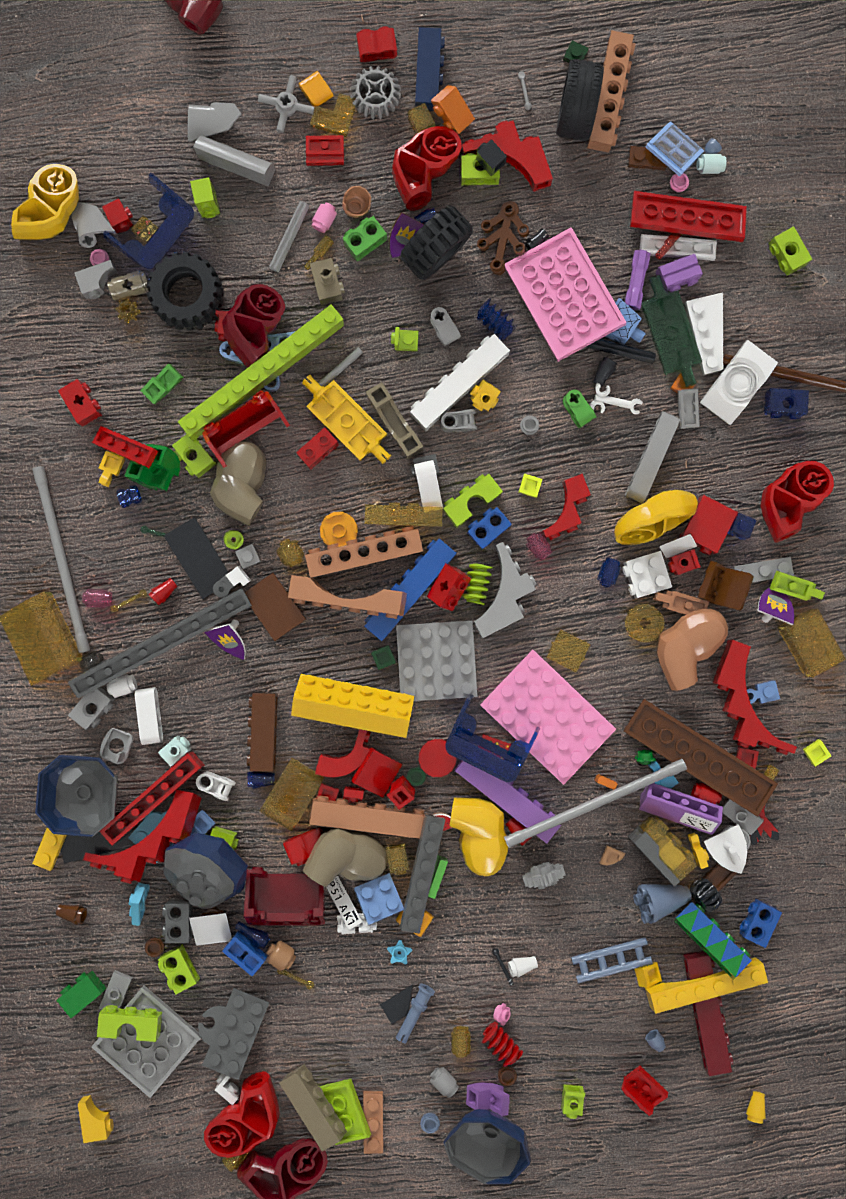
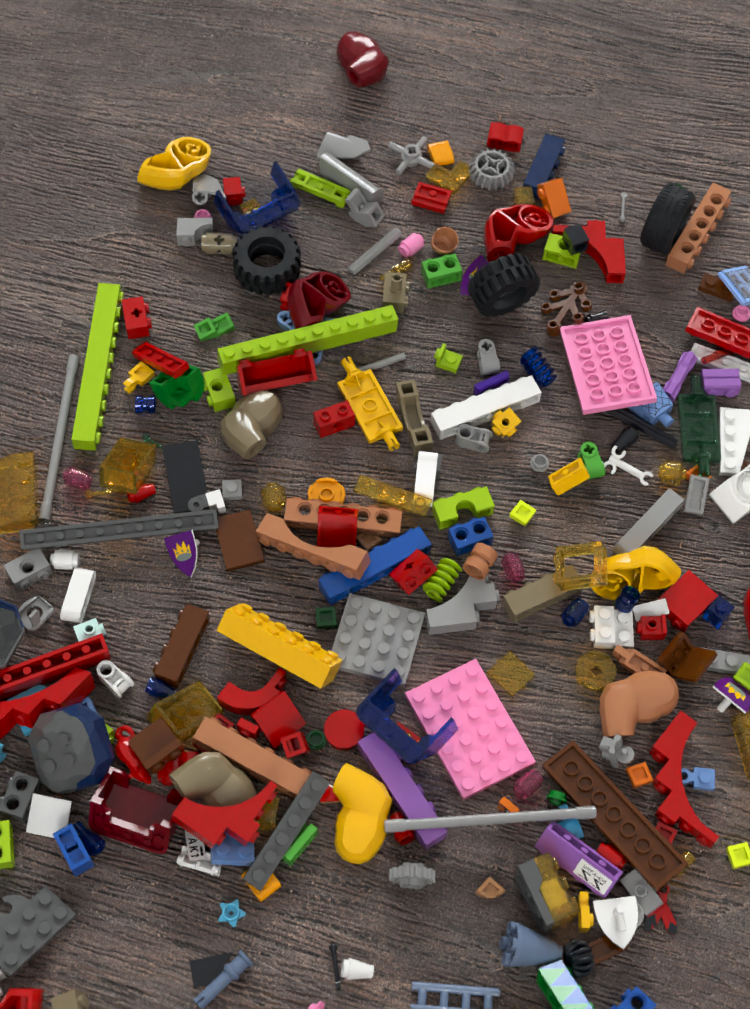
camera: 20 degrees right, 25 degrees down
clear yellow gear [115,298,141,324] -> none
lime brick [190,177,220,218] -> none
lime tile [223,530,244,550] -> none
medium nougat head [266,941,296,971] -> none
clear yellow hinge [277,969,314,989] -> none
red arch [541,474,591,540] -> none
none -> lime brick [71,283,124,451]
none -> clear yellow brick [99,437,156,494]
none -> red animal [115,725,151,784]
none -> reddish brown bracket [129,718,185,775]
none -> red arch [170,781,278,849]
none -> lime plate [289,169,351,208]
none -> red panel [317,506,358,548]
none -> light grey brick [345,188,385,227]
none -> medium nougat tile [356,534,382,552]
none -> nougat wheel [462,543,498,580]
none -> dark purple tile [473,370,510,396]
none -> dark tan brick [502,565,584,623]
none -> clear pink brick [513,769,544,800]
none -> yellow slope [548,458,590,495]
none -> clear yellow window [553,541,608,591]
none -> light grey hips [599,734,635,769]
none -> clear blue wheel [615,585,640,613]
none -> orange tile [626,762,653,789]
none -> clear yellow head [658,460,687,486]

